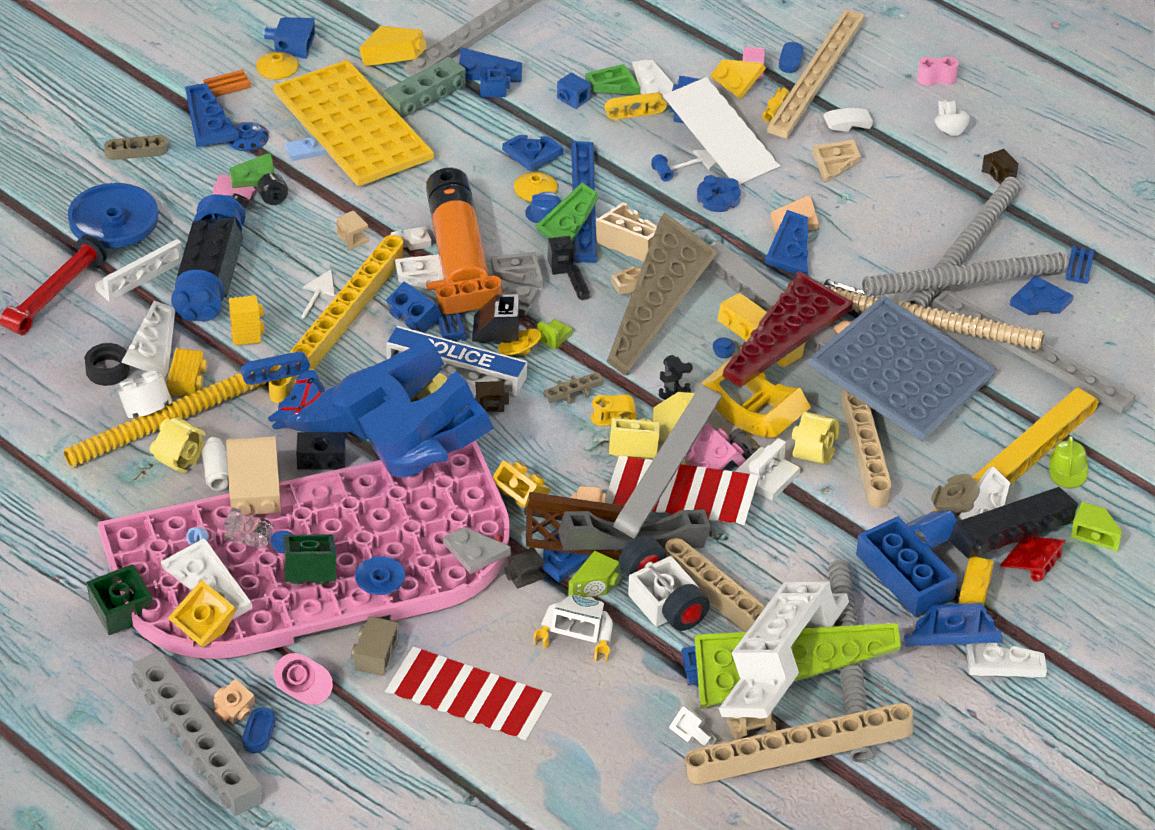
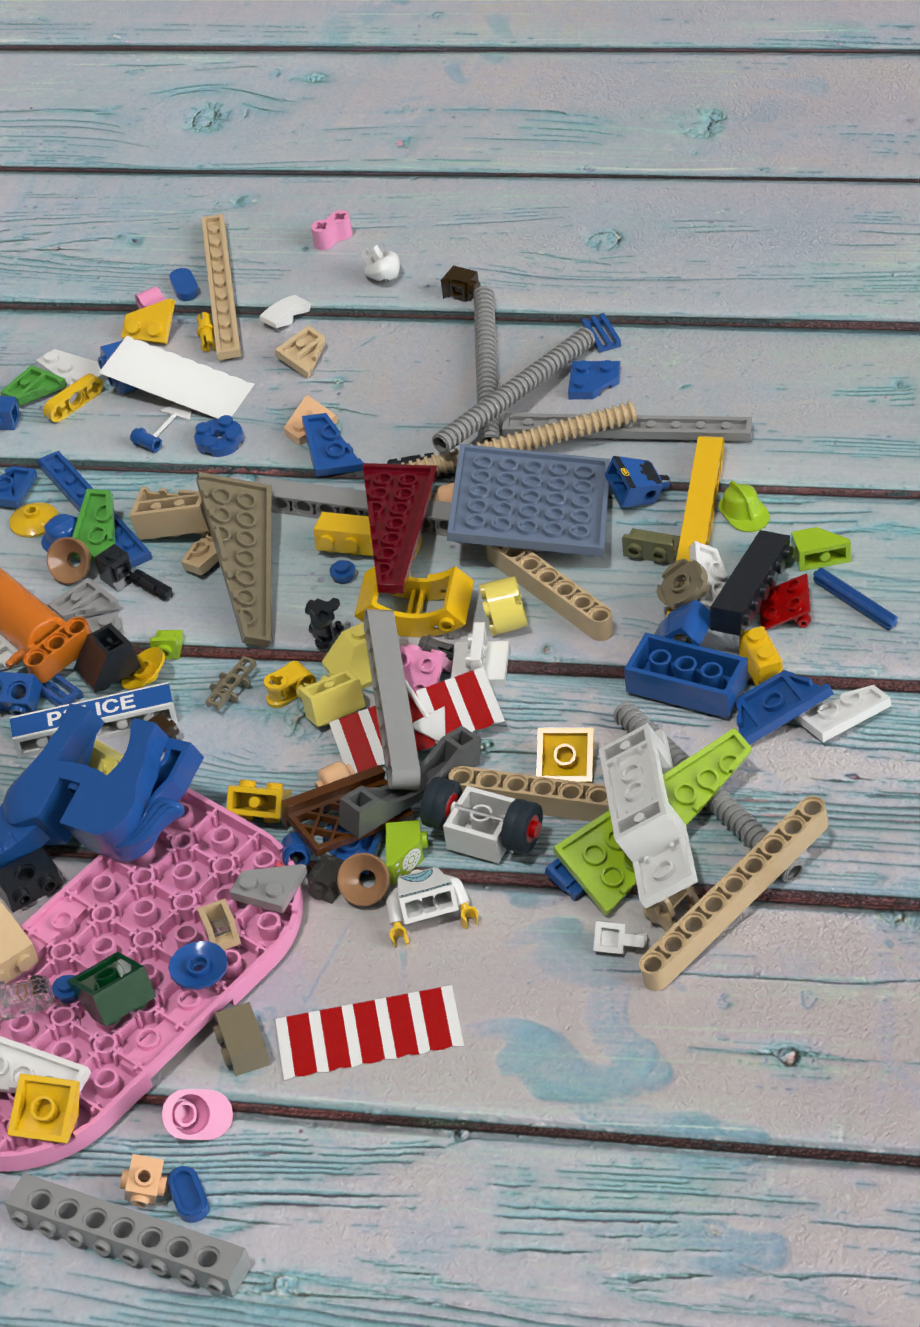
camera: 25 degrees left, 0 degrees up
none -> medium nougat piece [46,537,92,584]
none -> tan window [197,899,241,950]
none -> blue brick [281,832,311,866]
none -> medium nougat piece [337,853,390,906]
none -> white piece [405,679,445,742]
none -> yellow slope [536,728,595,783]
none -> blue torso [605,456,670,507]
none -> olive bracket [622,528,680,564]
none -> blue axle [813,568,898,630]

